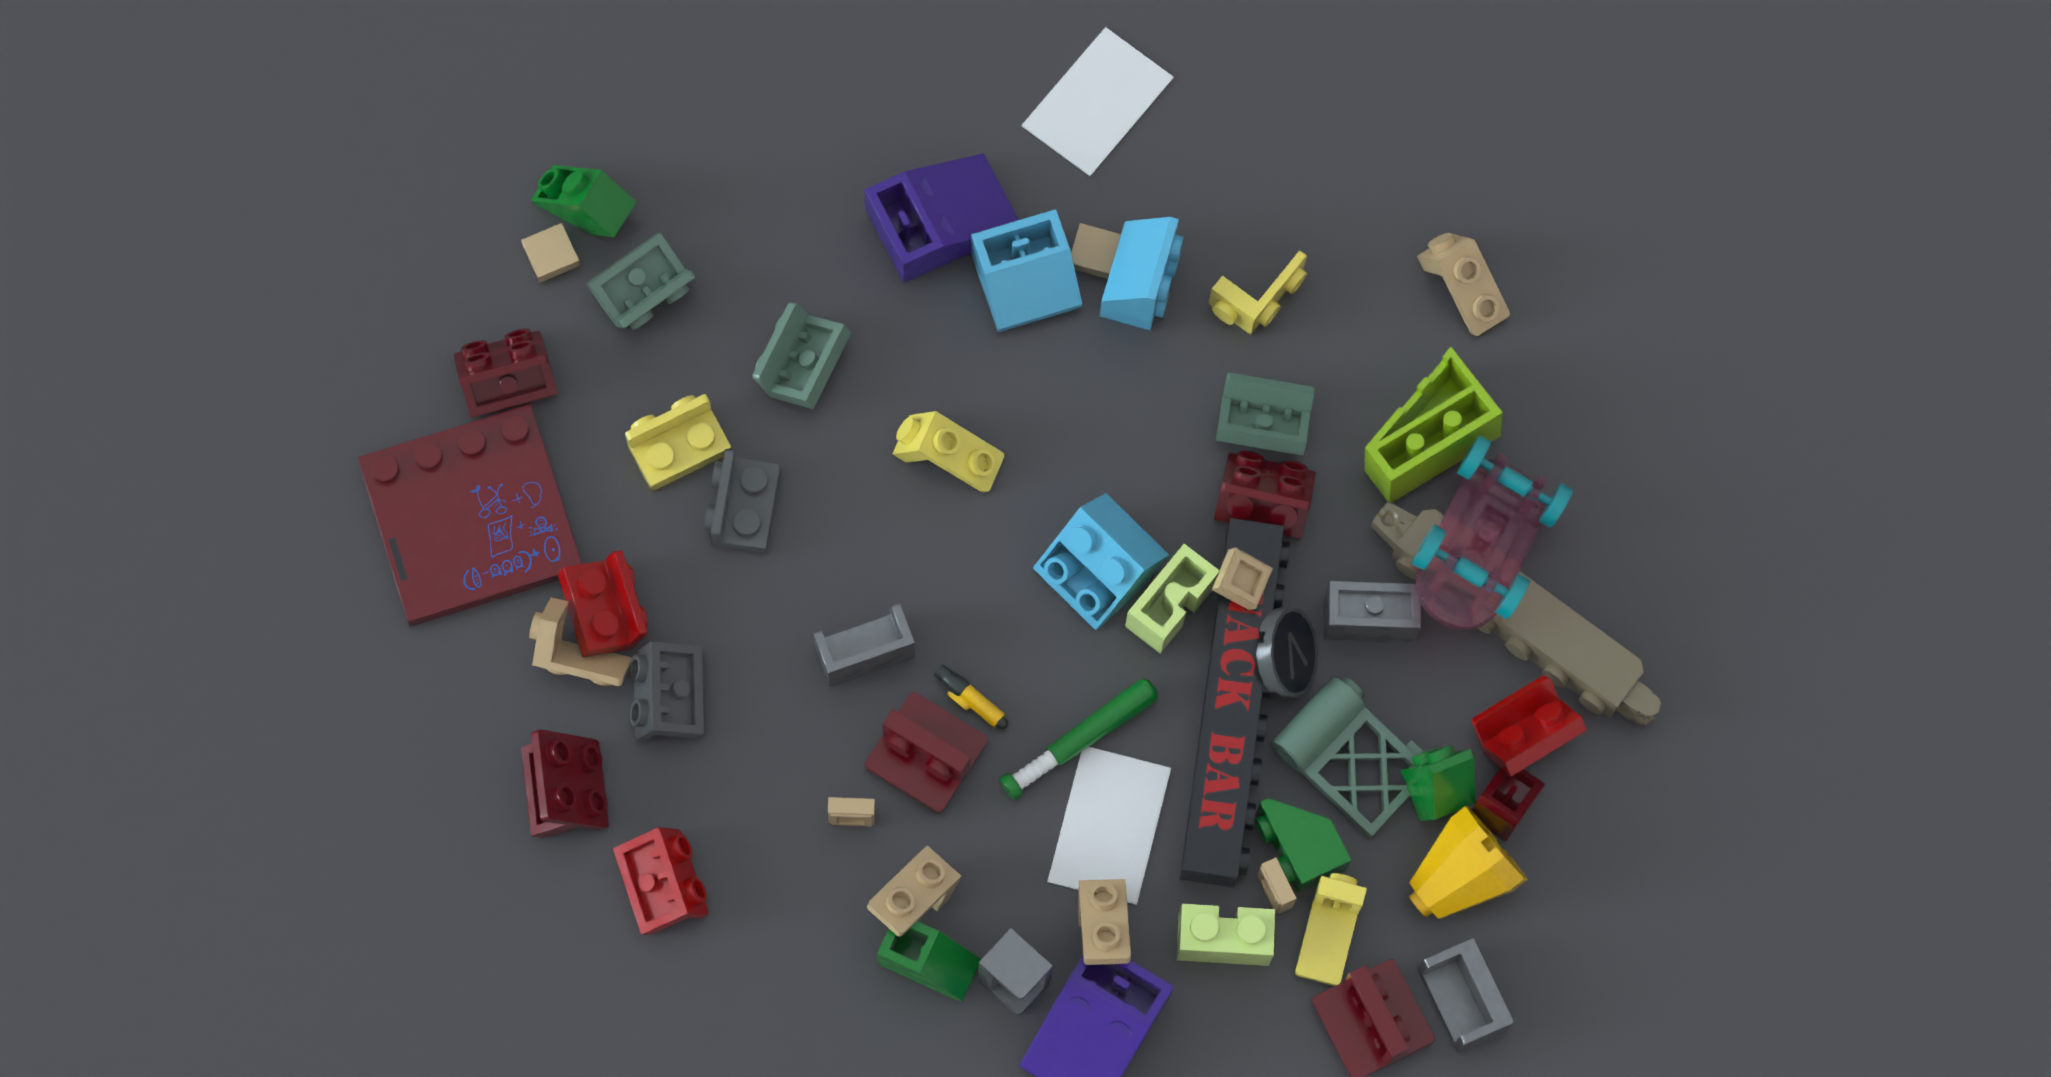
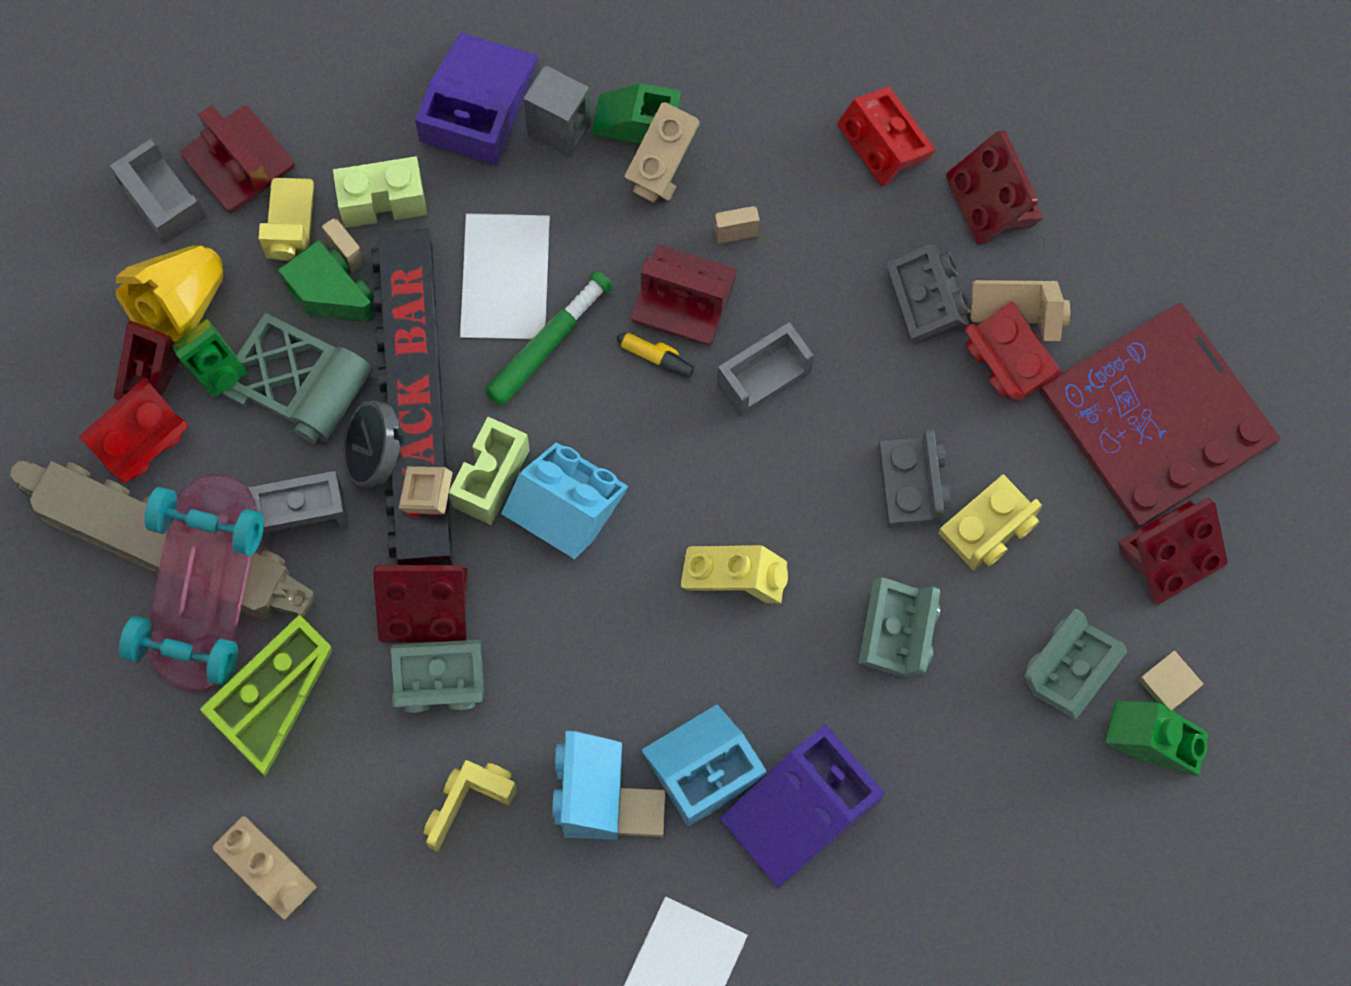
camera: 170 degrees right, 0 degrees up
tan bracket [1078,879,1131,965] -> none

